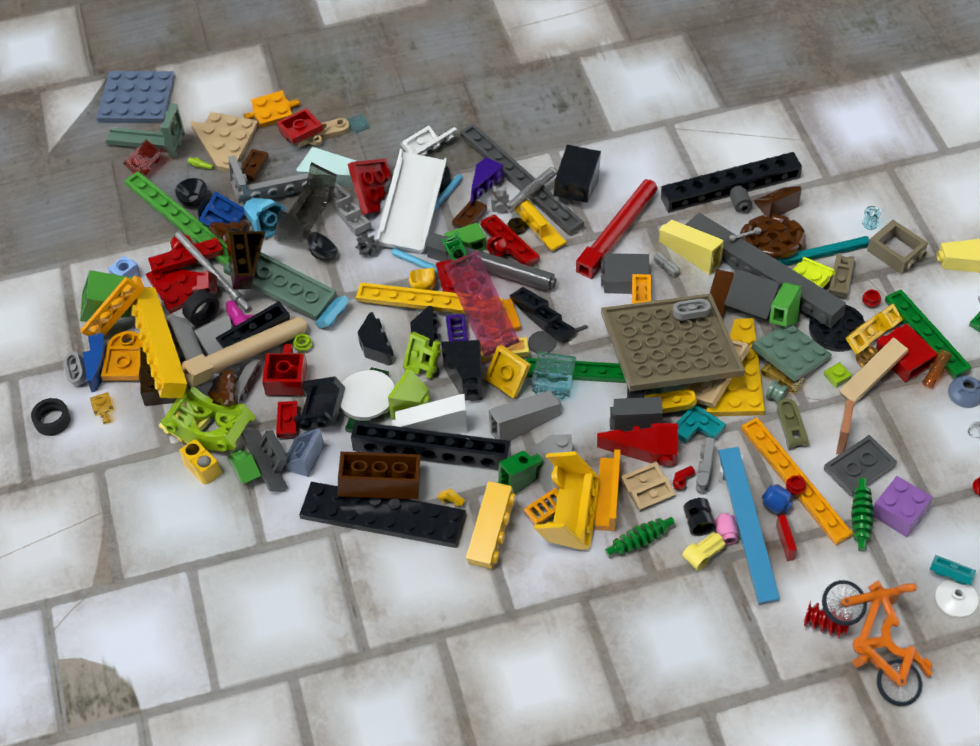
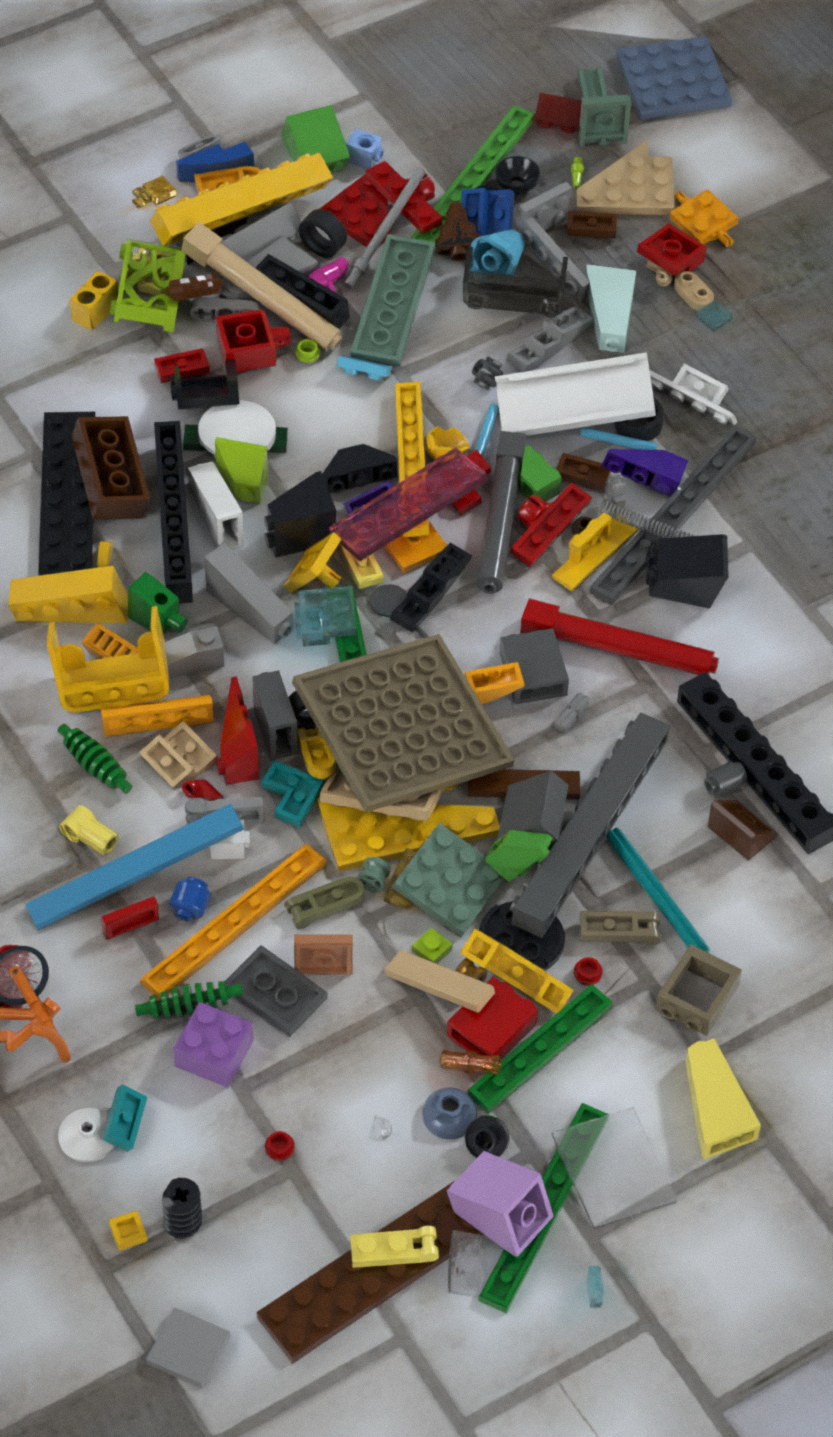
camera: 70 degrees right, 0 degrees up
black tyre [31,398,71,436] -> none
light orange fence [80,275,145,336] -> none
red panel [192,271,217,294] -> none
dark brown wedge [227,231,266,290] -> none
bright green slope [227,449,261,484] -> none
dark grey bracket [241,429,288,491] -> none
sand blue slope [283,428,324,477] -> none
black piece [307,232,338,260] -> none
red plate [347,158,391,215] -> none
black slope [357,312,394,366] -> none
lime plate [402,332,441,379] -> none
green piece [441,231,470,269] -> none
light yellow slope [659,220,724,275] -> none
light grey plate [672,299,710,320] -> none
black wheel [683,498,716,536] -> none
bright pink brick [715,513,739,545] -> none
light grey hinge [729,227,761,242] -> none
reddish brown plate [740,215,806,259] -> none
red plate [786,475,806,495] -> none
neon yellow plate [792,257,835,288] -> none
clear light blue bush [862,206,881,230] -> none

